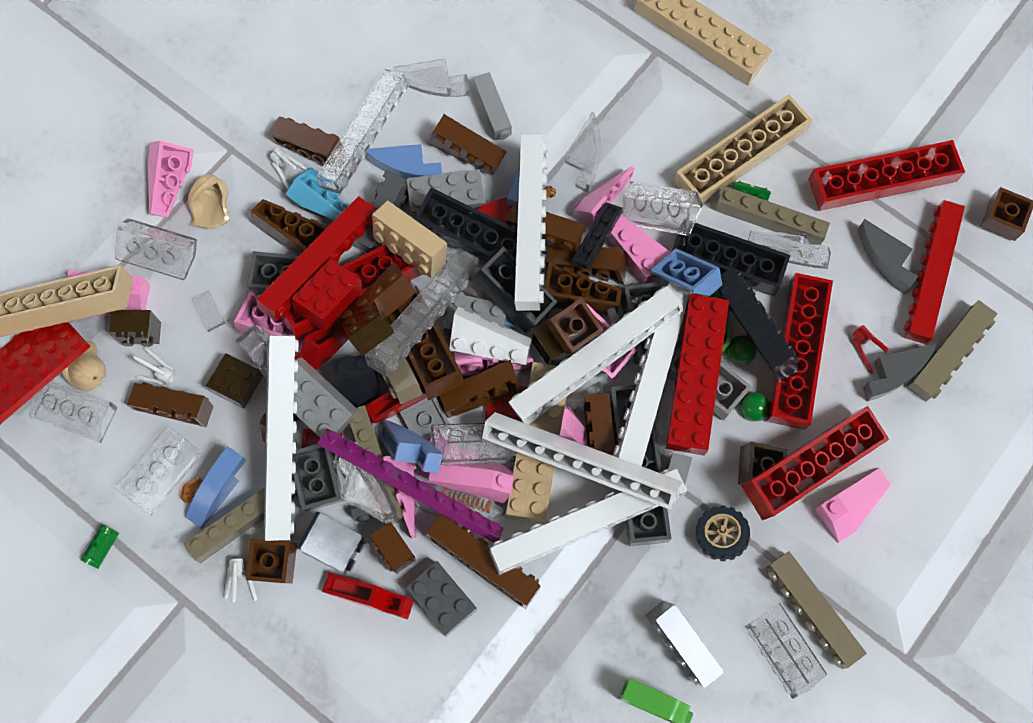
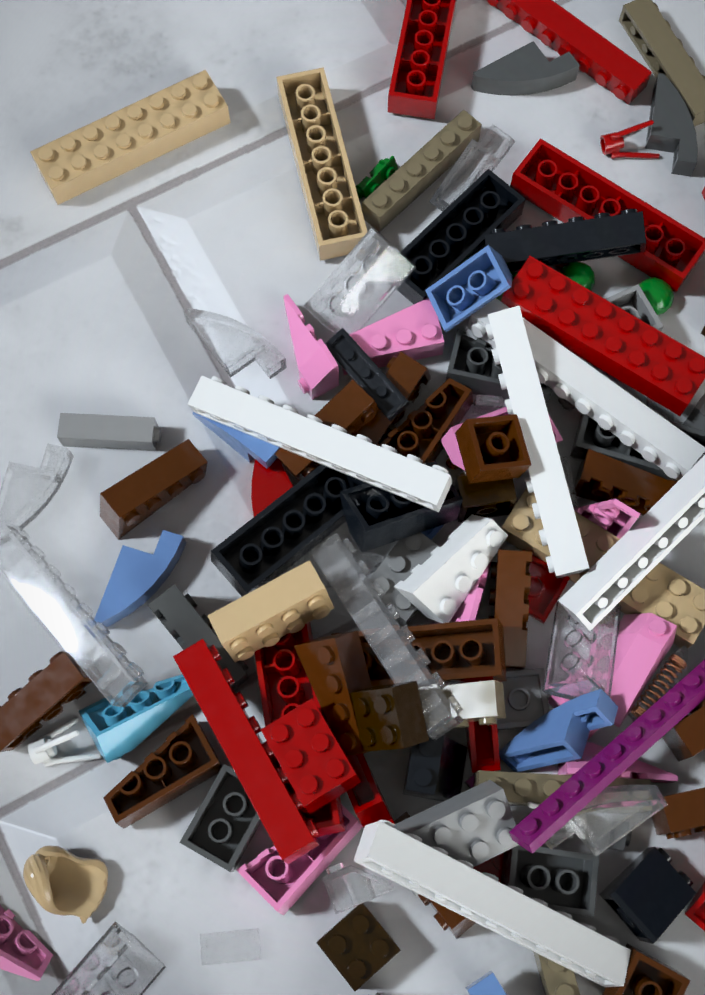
camera: 65 degrees left, 0 degrees up
light grey brick [407,169,485,219] -> none

